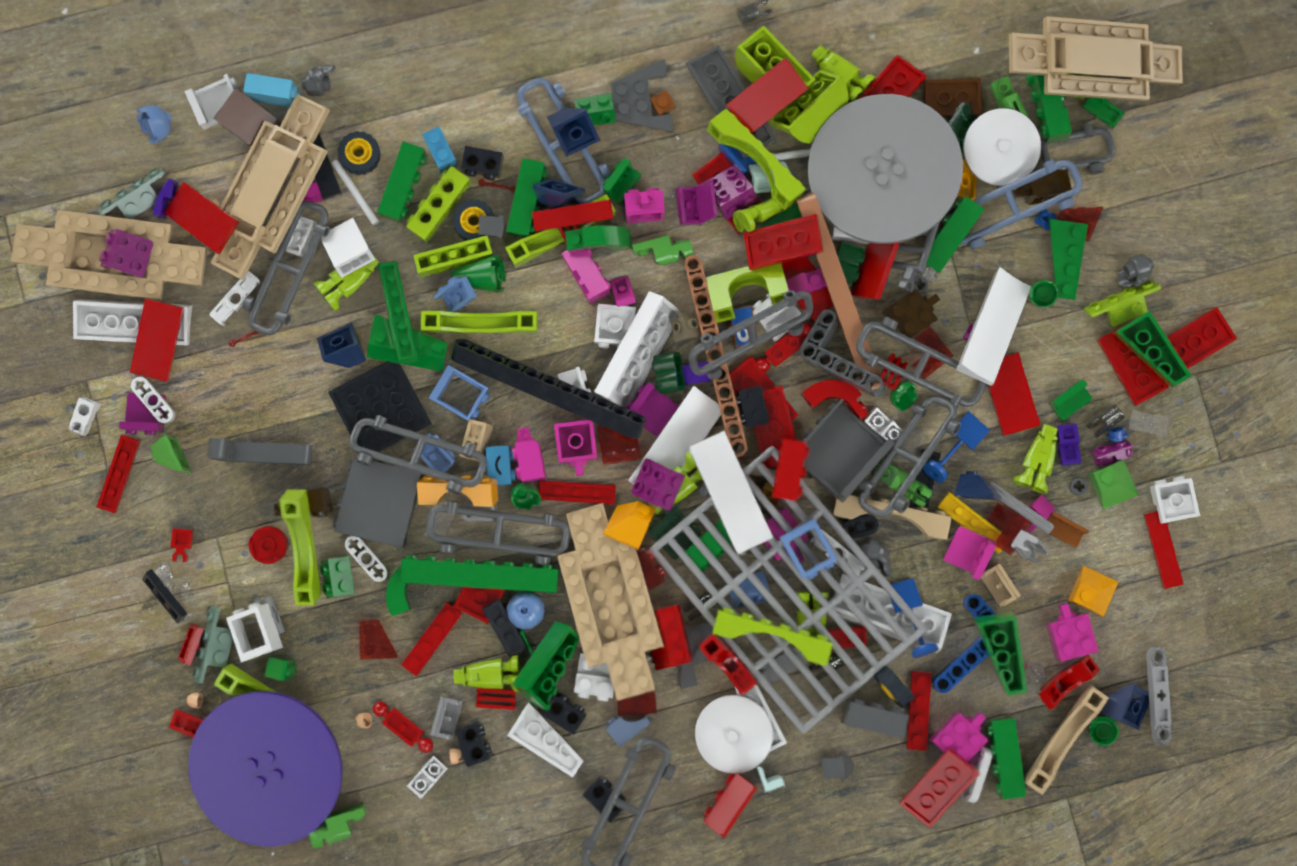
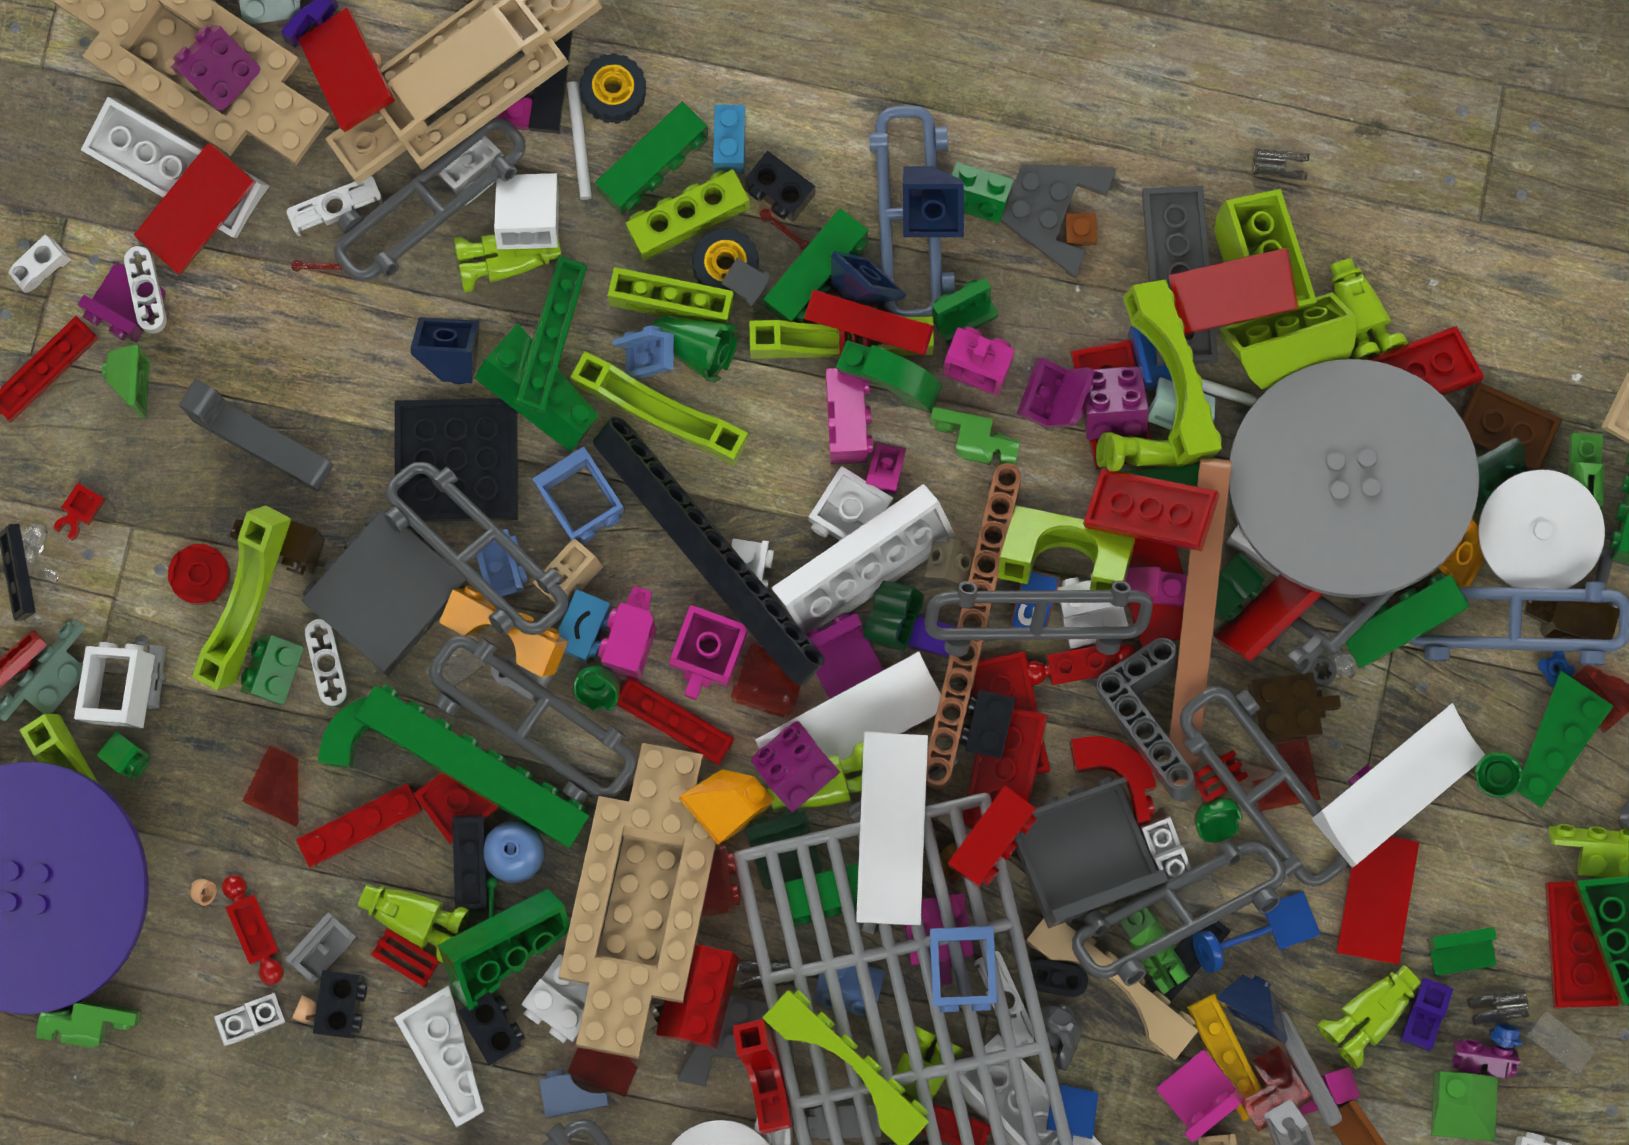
camera: 30 degrees right, 5 degrees down
dark grey bush [1069,478,1088,496] -> none

